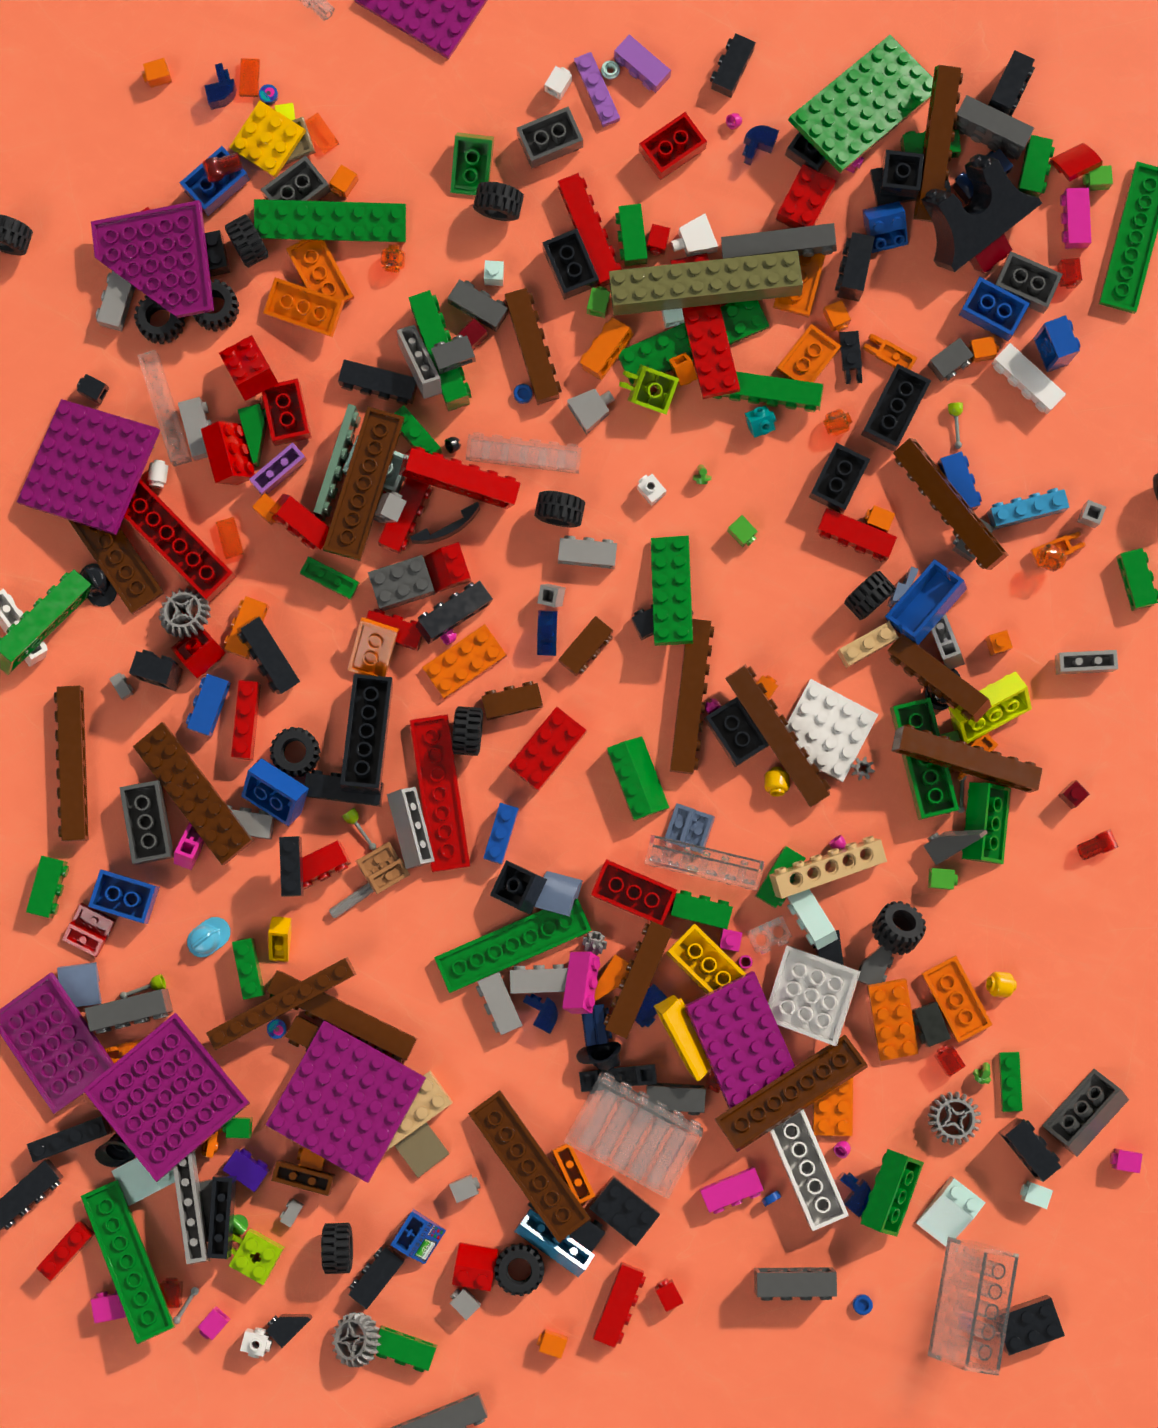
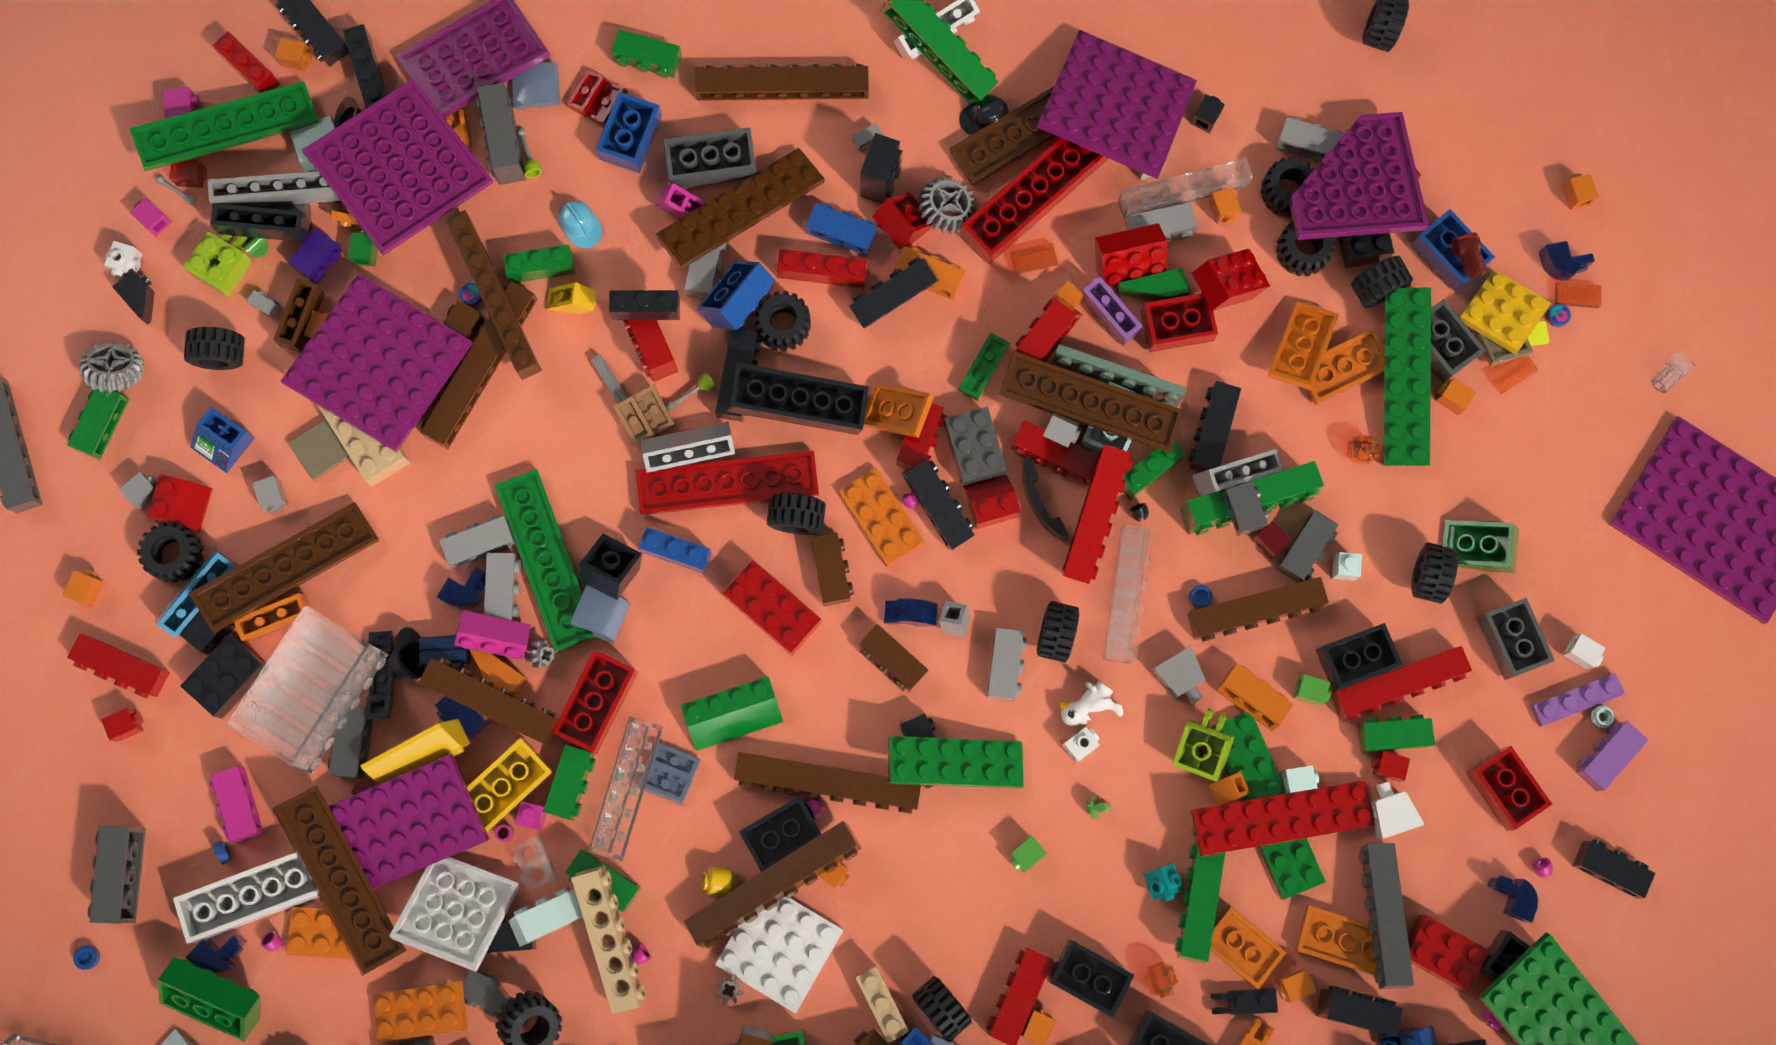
camera: 90 degrees right, 5 degrees down
white brick [147,460,169,489] -> none
black brick [348,1245,405,1309] -> none
olive brick [609,251,803,316] -> none
none -> orange brick [274,37,312,71]
none -> white animal [1059,682,1124,726]
none -> orange brick [1208,187,1241,224]

